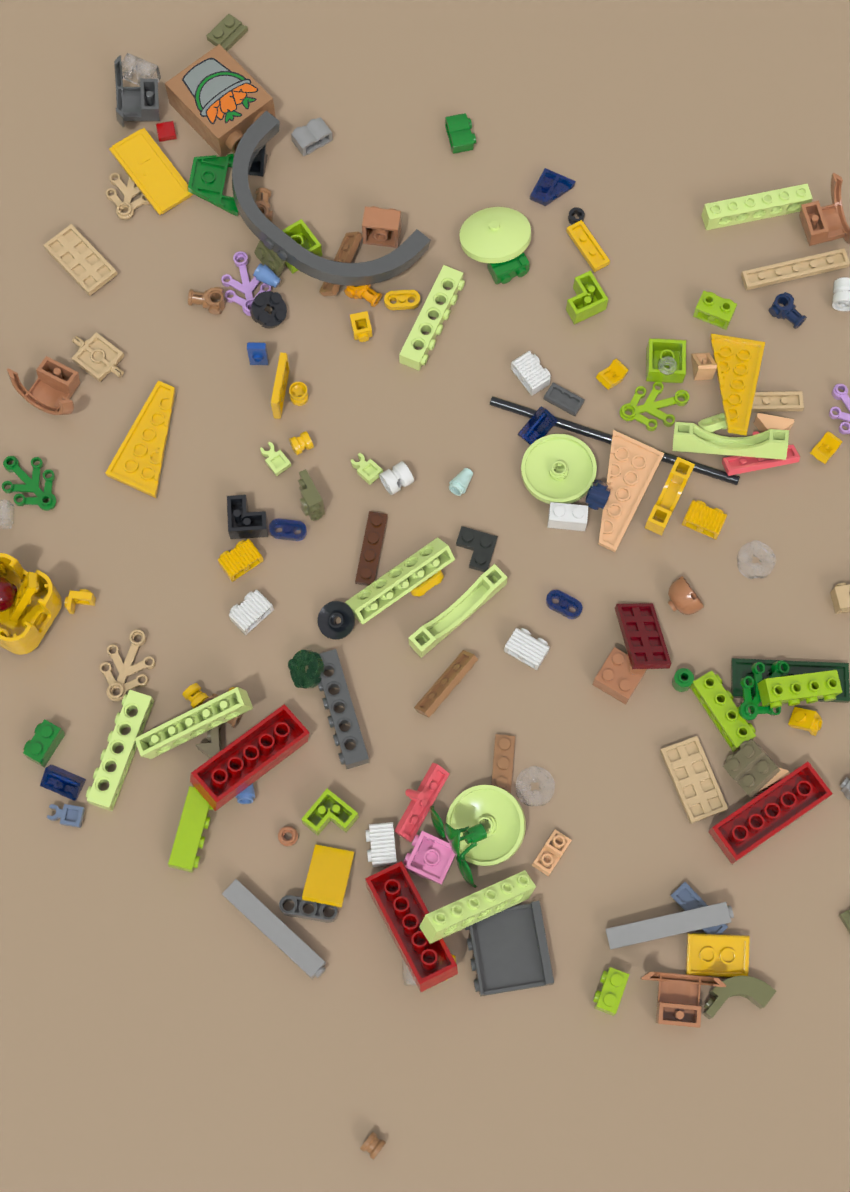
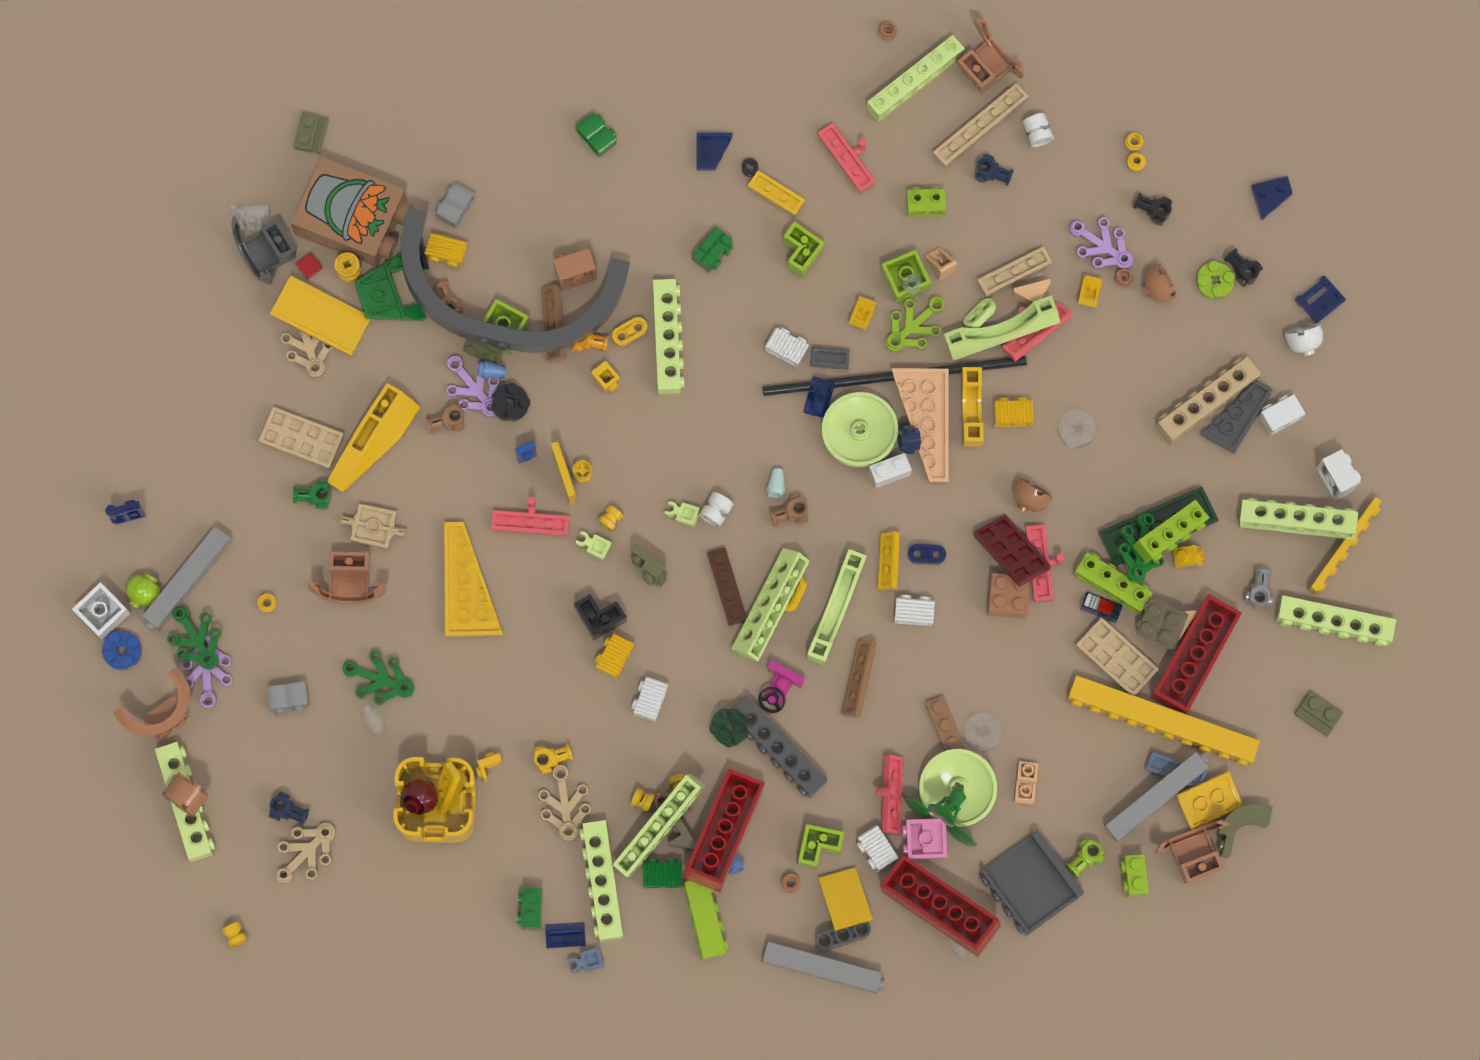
camera: 30 degrees left, 5 degrees up
clear blue plate [269,519,307,541] -> none
black dish [317,601,355,640] -> none
yellowish green brick [419,870,536,944] -> none
pearl dark grey plate [456,526,498,572] -> none
yellowish green dish [459,207,531,263] -> none
green brick [672,668,694,692] -> none
yellow wing [710,333,765,436] -> none
none -> green connector [293,481,332,510]
none -> yellow wedge [327,383,421,493]
none -> yellow wheel [335,252,361,284]
none -> yellow brick [425,232,468,269]
none -> coral plate [491,496,569,536]
none -> yellow connector [533,744,573,775]
none -> green brick [643,859,682,888]
none -> dark pink piece [759,660,805,713]
none -> medium nougat connector [769,495,809,527]
none -> coral plate [817,123,876,194]
none -> nougat plate [878,21,897,40]
none -> yellow plate [878,531,900,591]
none -> coral plate [1025,525,1064,602]
none -> lime connector [1066,838,1106,878]
none -> yellow brick [1067,675,1260,767]
none -> slope [1080,591,1123,623]

